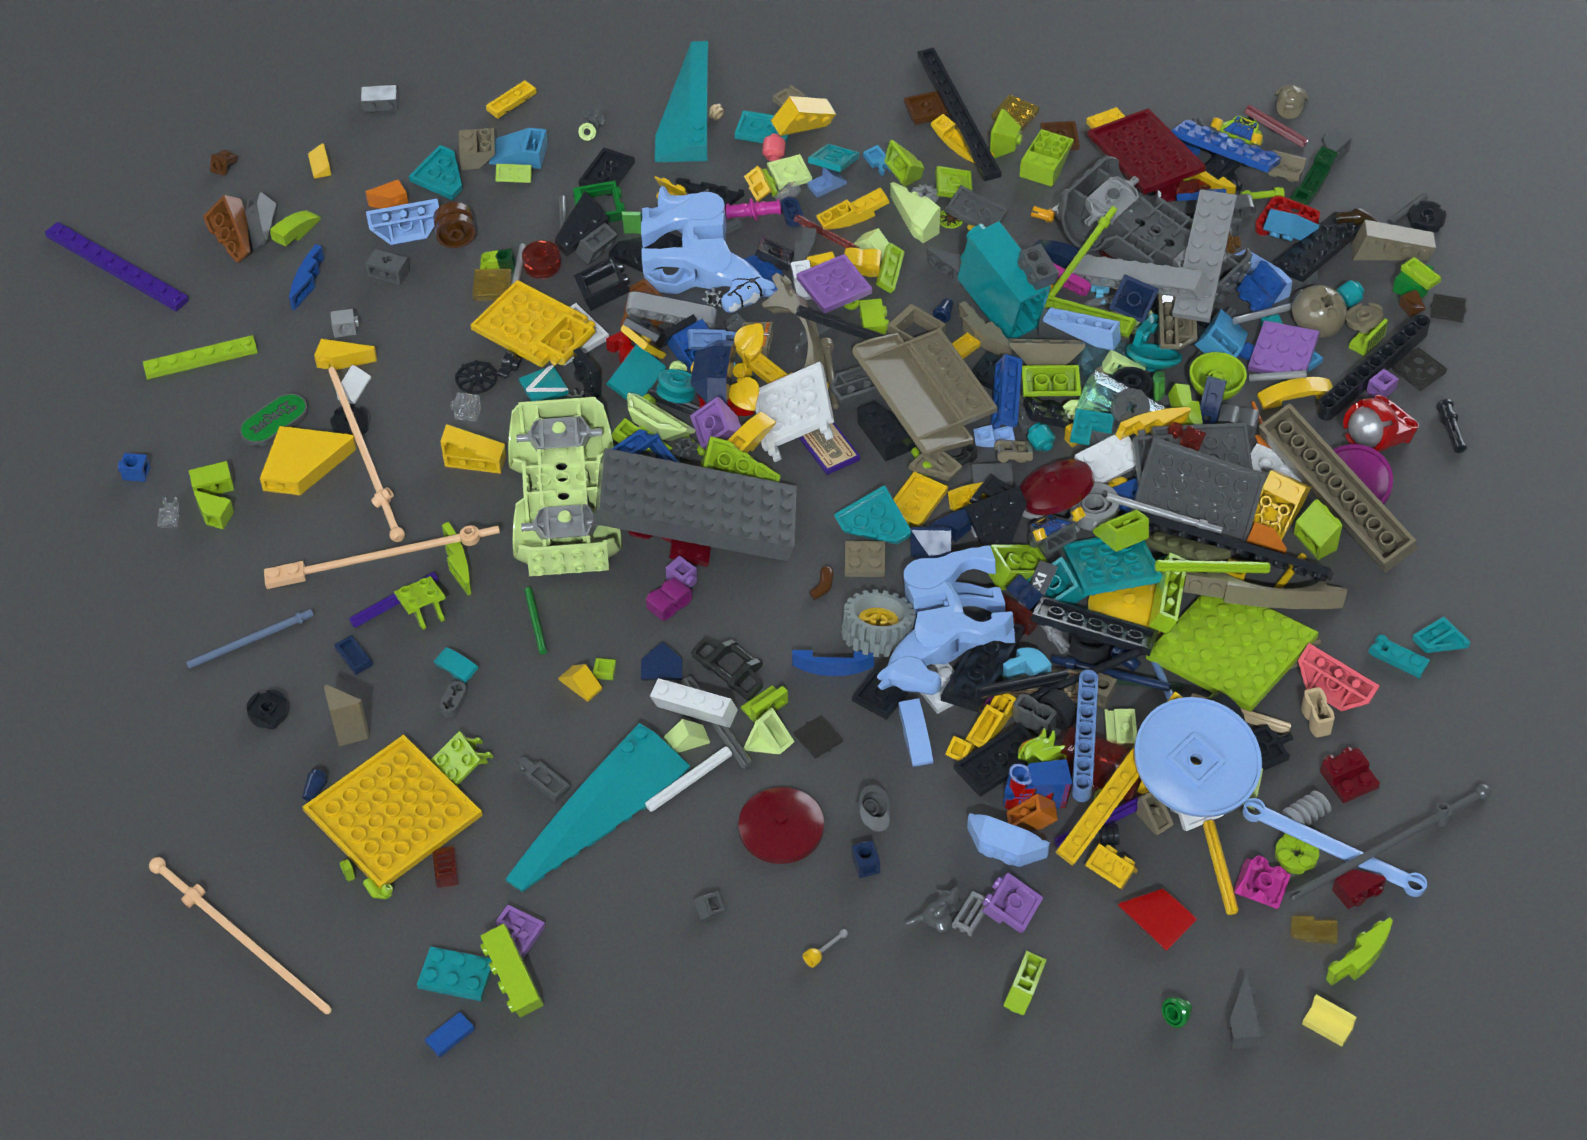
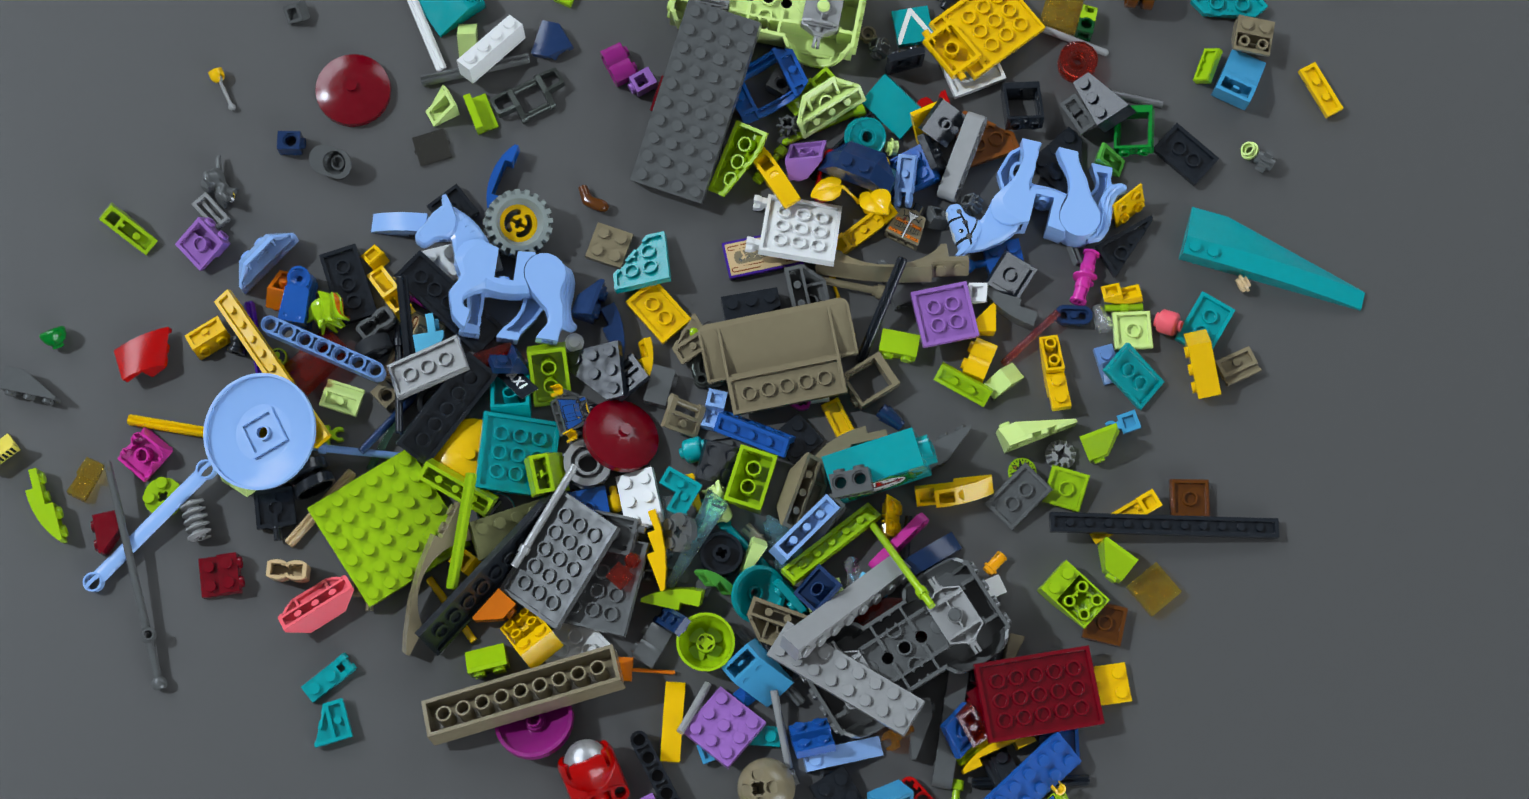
camera: 100 degrees right, 25 degrees up
none -> light grey tile [387,335,470,400]

